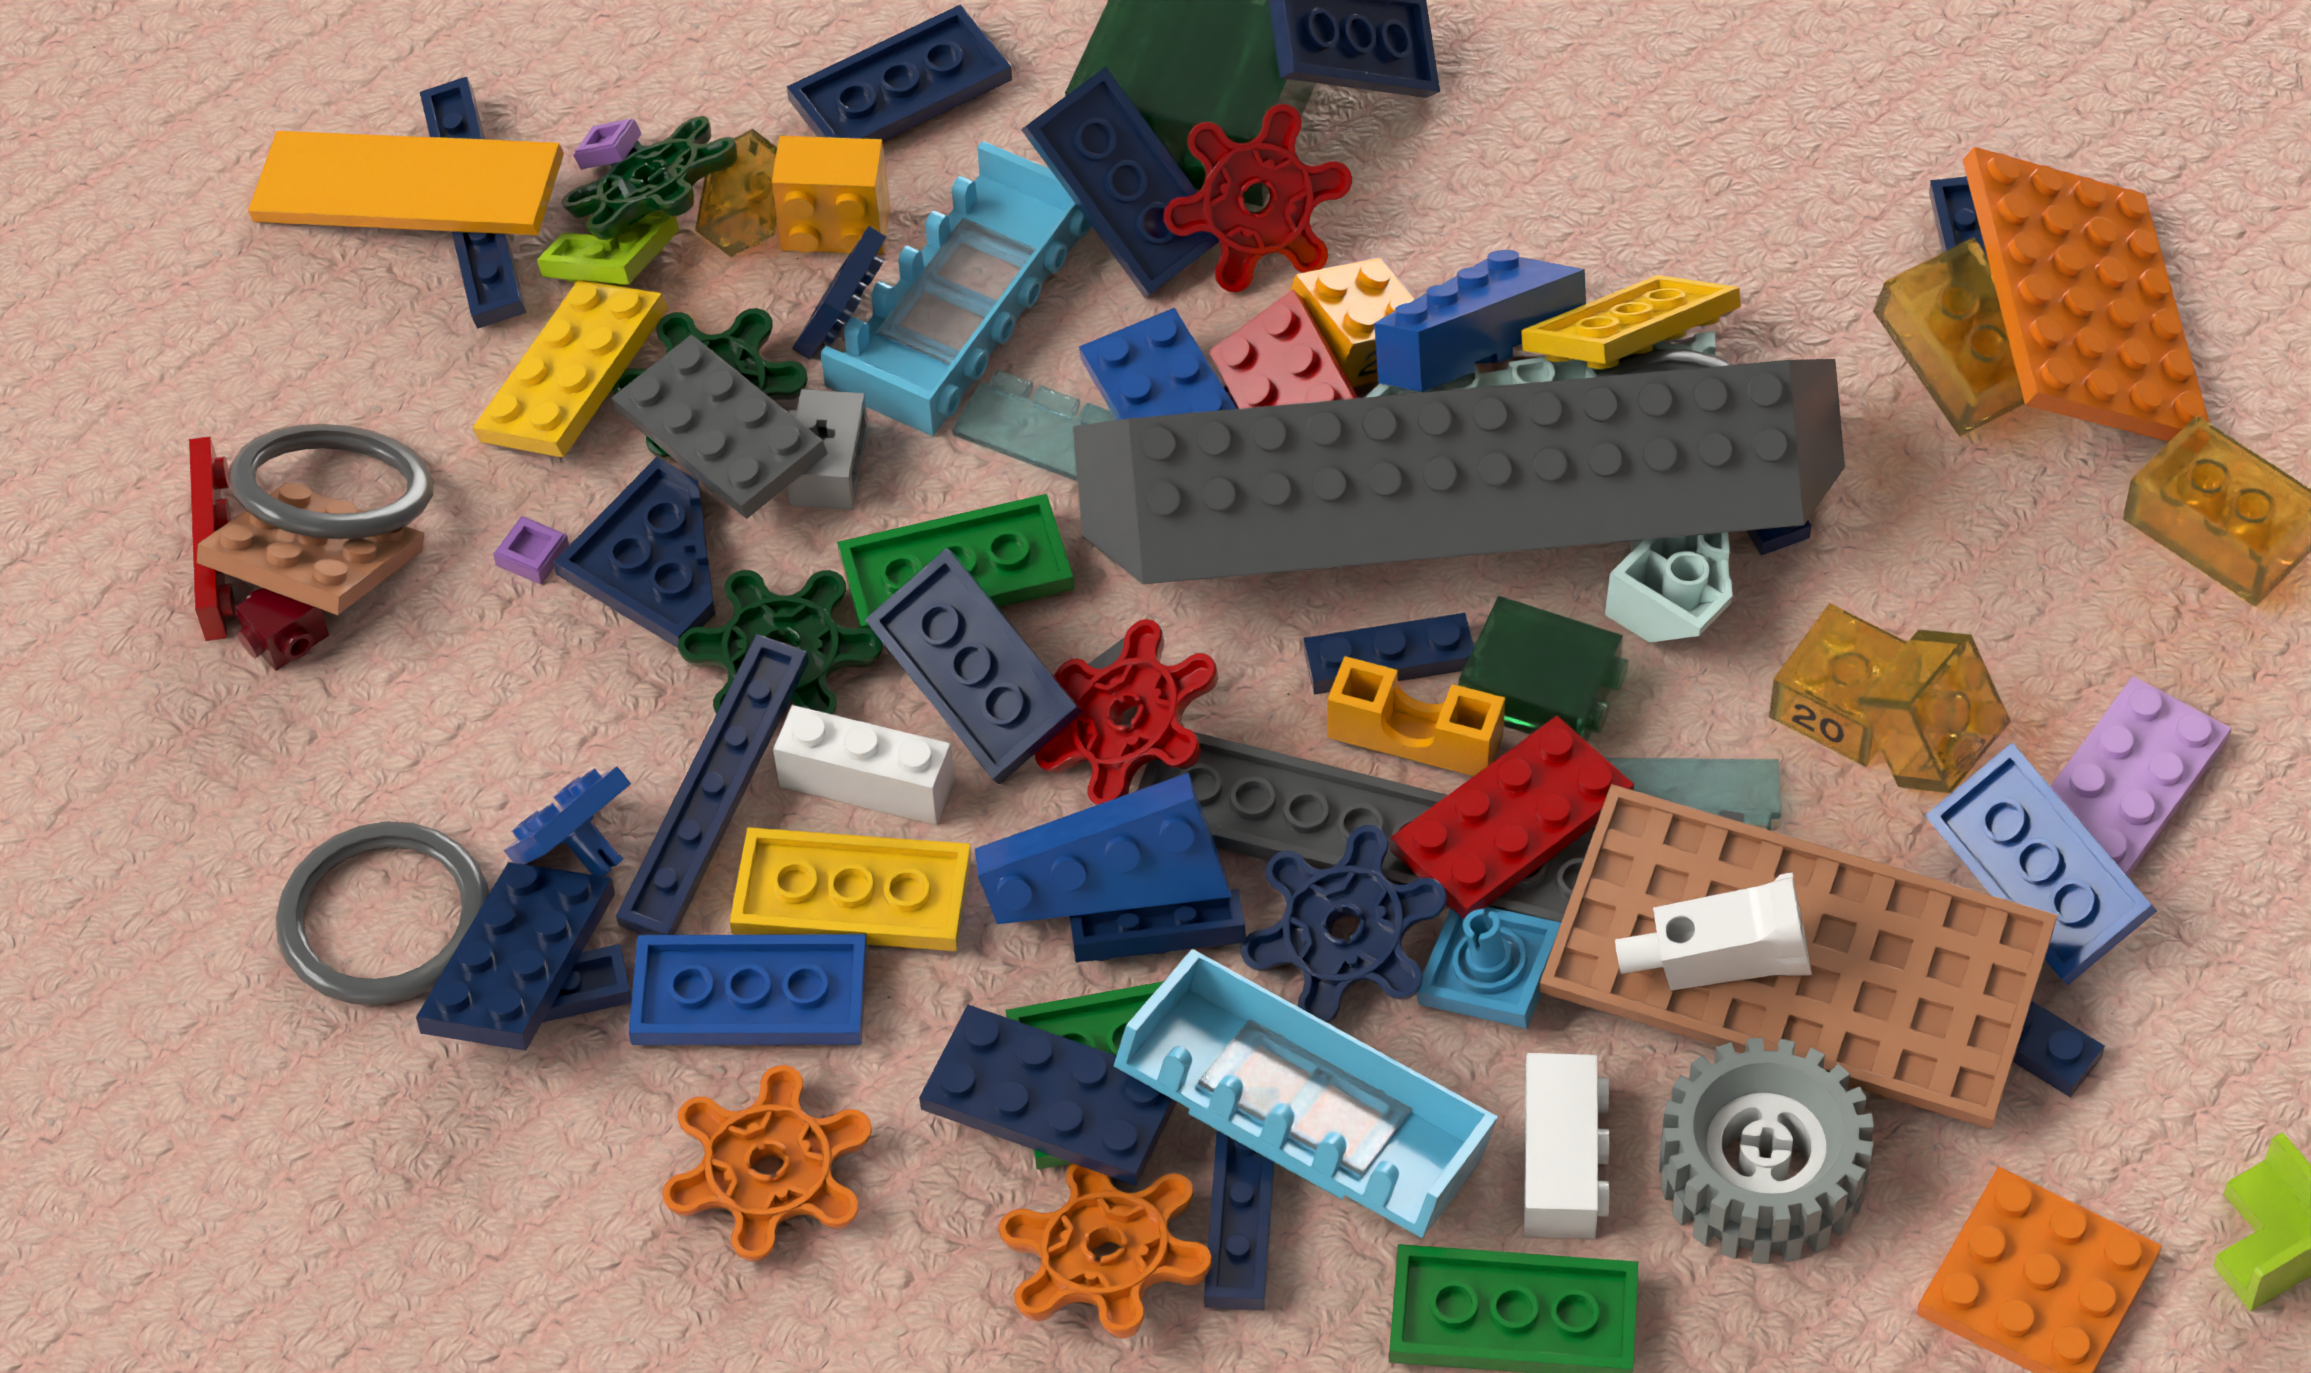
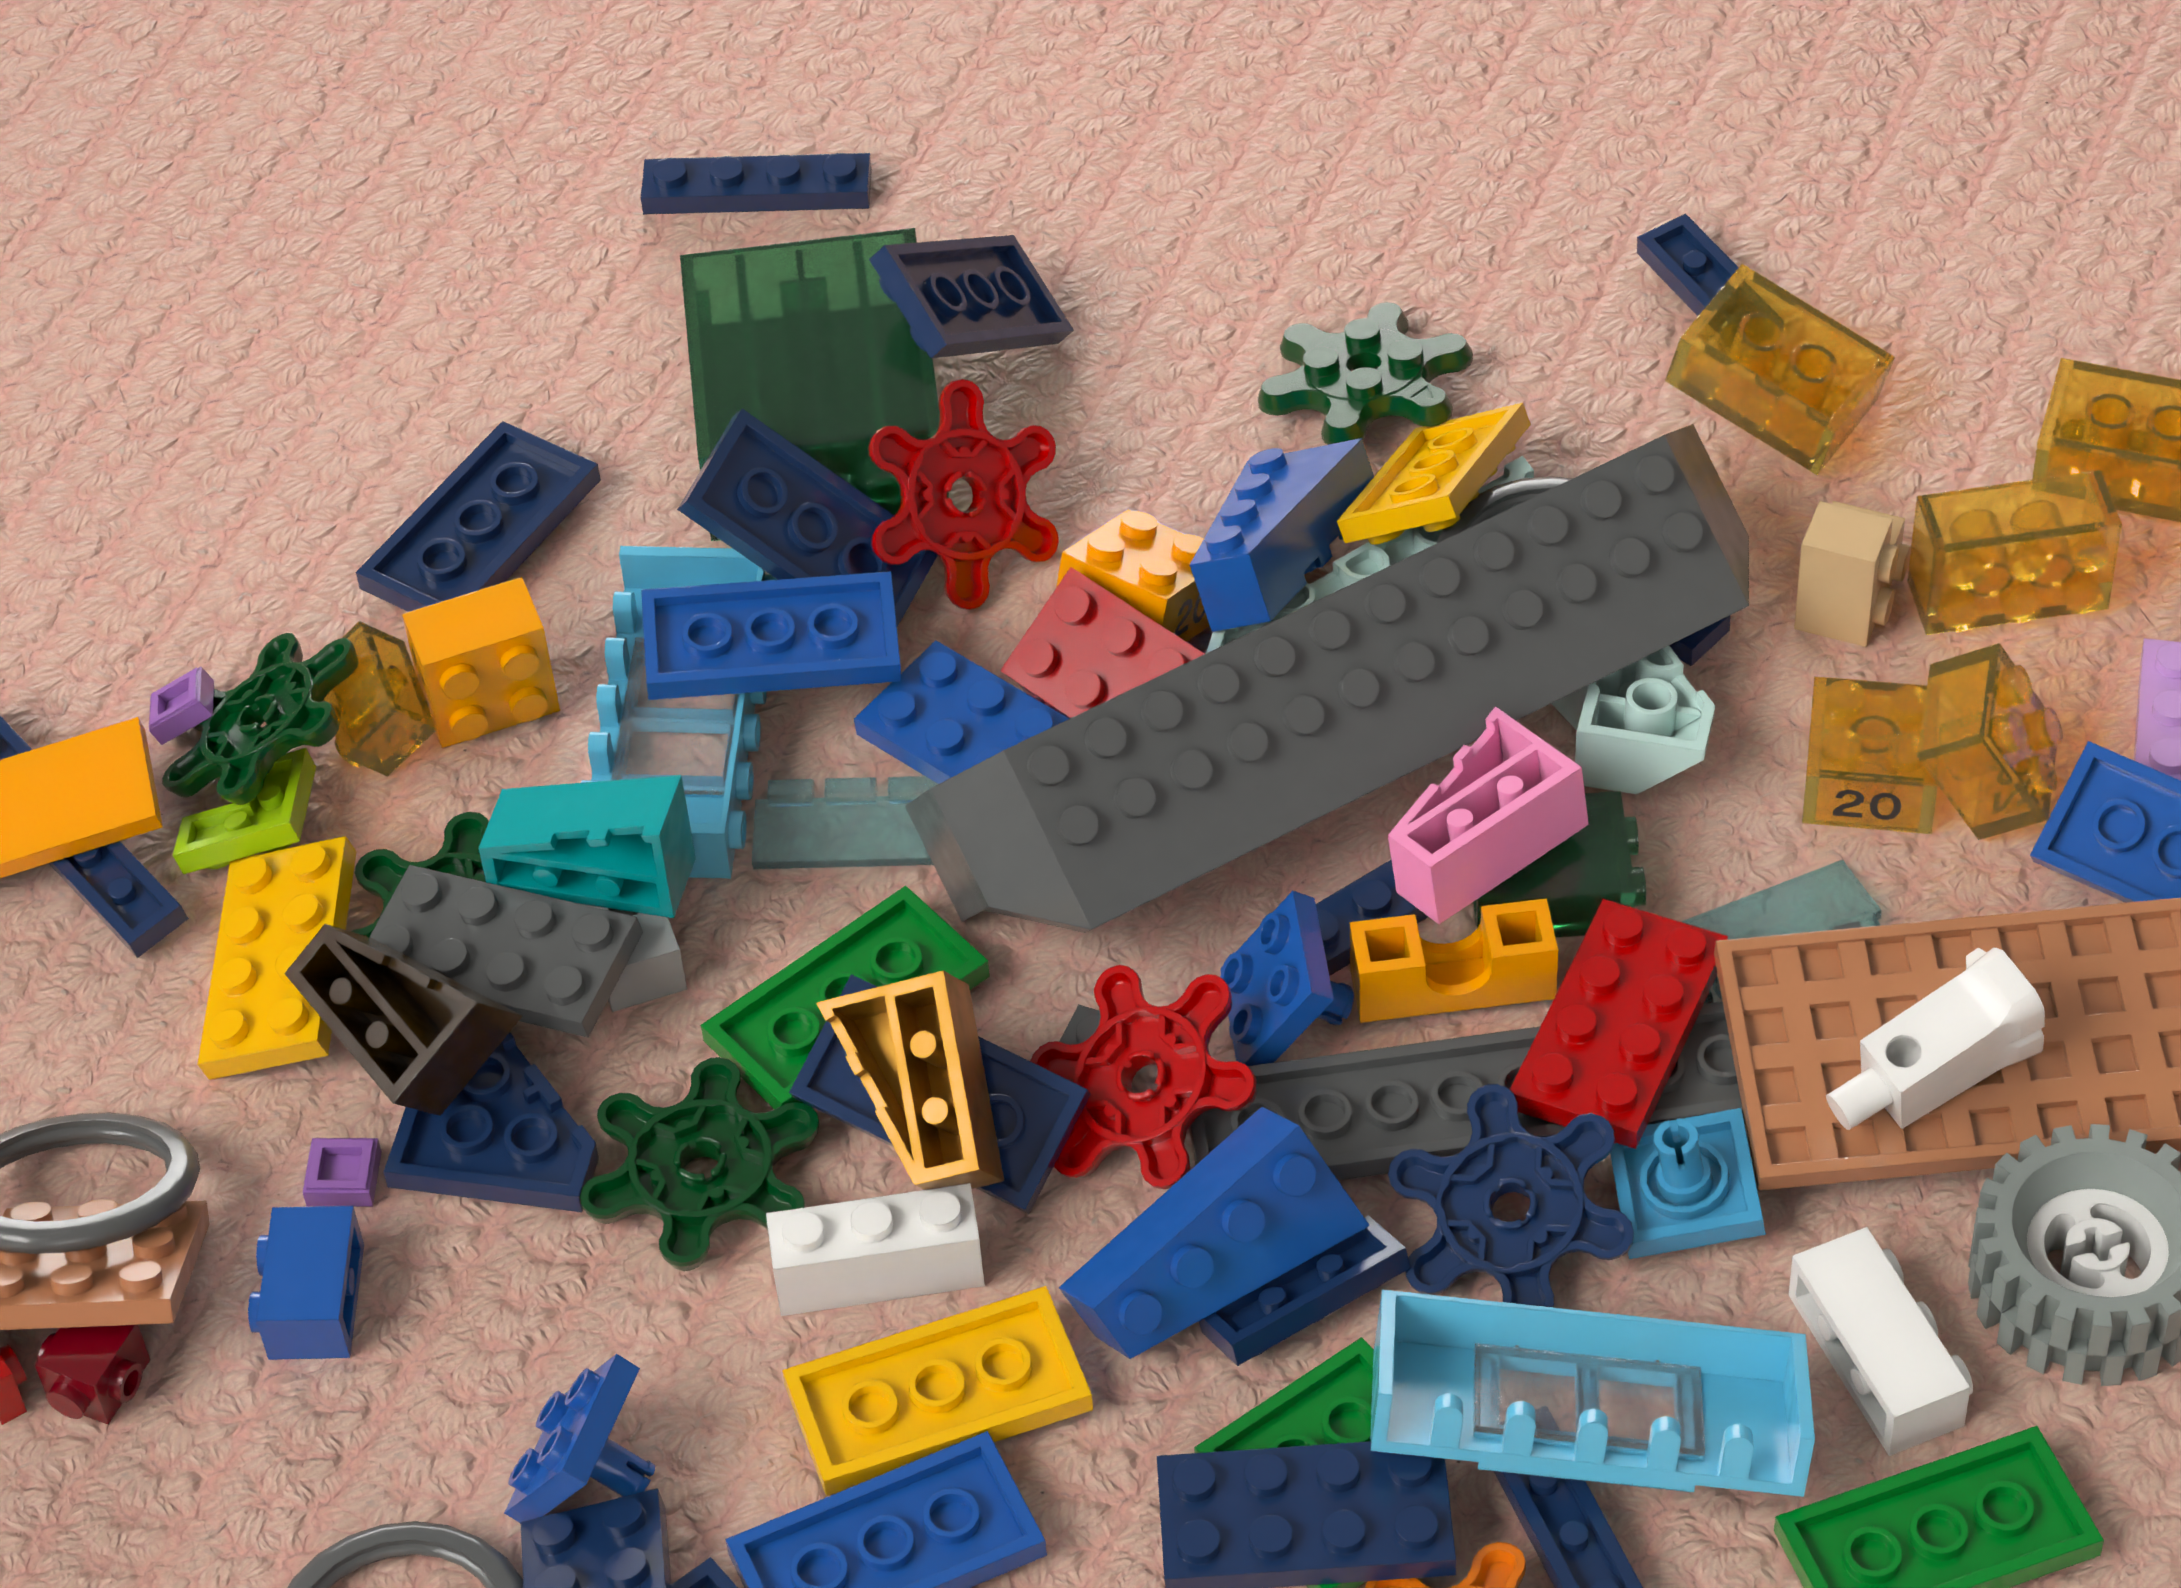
camera: 25 degrees left, 5 degrees down
dark blue plate [616,634,809,935] -> none
dark blue plate [792,226,886,360] -> none
orange plate [1963,147,2214,450] -> none
none -> blue brick [248,1206,364,1360]
none -> dark brown wedge [284,924,523,1116]
none -> teal wedge [478,775,696,918]
none -> blue plate [641,571,901,700]
none -> pearl gold wedge [816,970,1004,1190]
none -> blue plate [1220,890,1354,1066]
none -> plate [1257,302,1473,445]
none -> bright pink wedge [1388,707,1589,924]
none -> tan brick [1794,501,1912,647]
none -> clear yellow brick [1907,470,2122,635]

